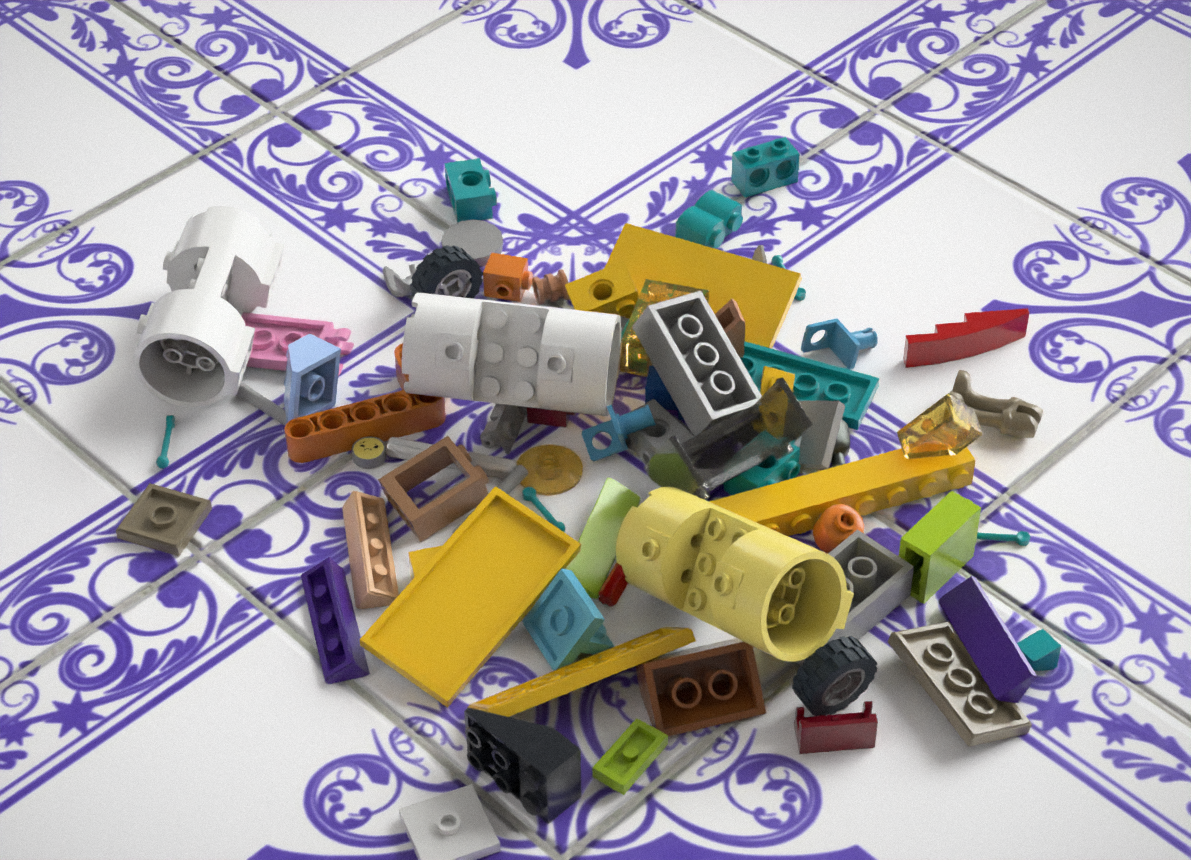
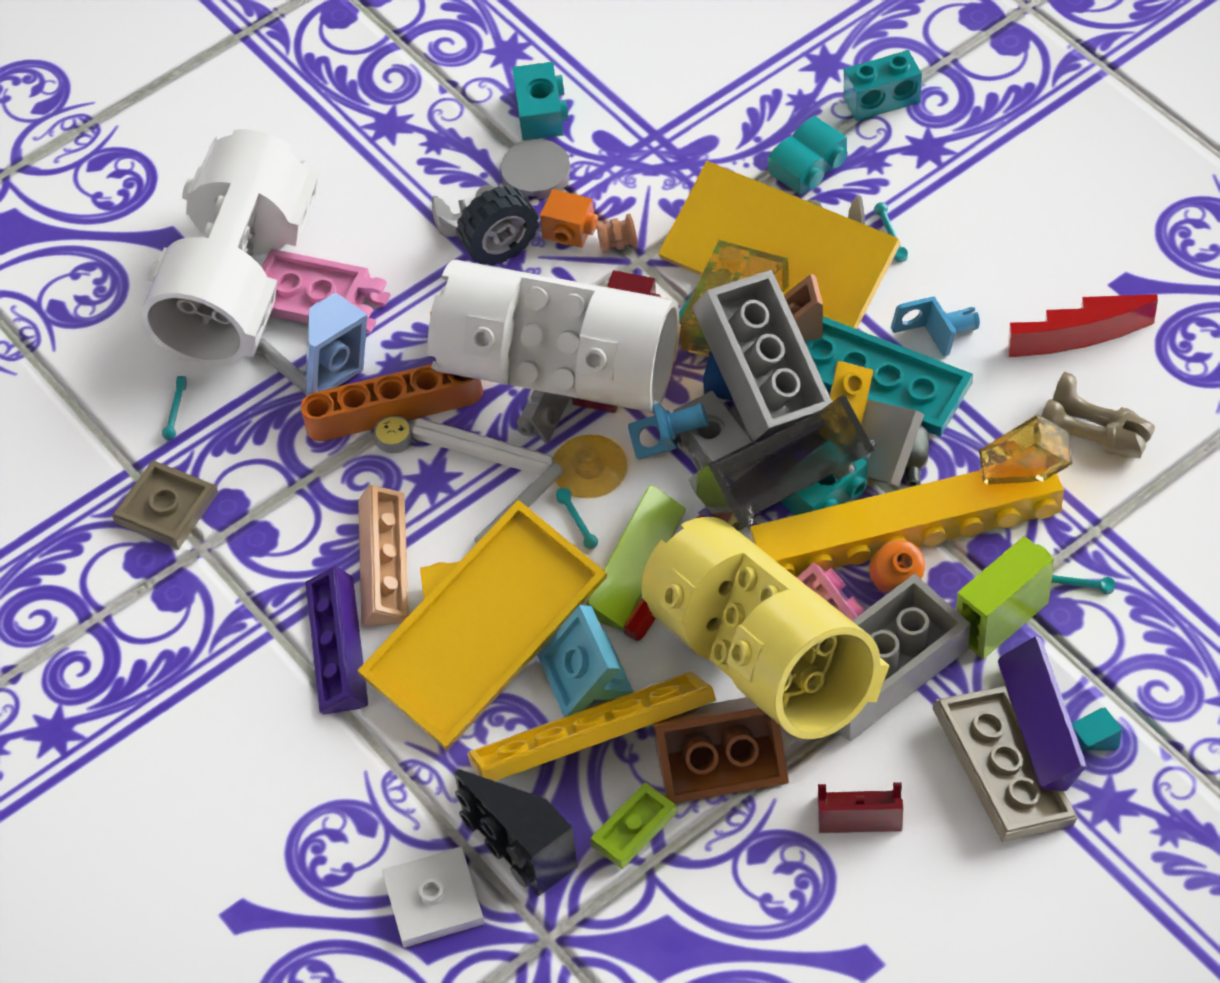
camera: 10 degrees right, 10 degrees up
medium nougat window [378,436,489,543] -> none
yellow brick [565,261,642,316] -> none
black wheel [792,636,878,716] -> none

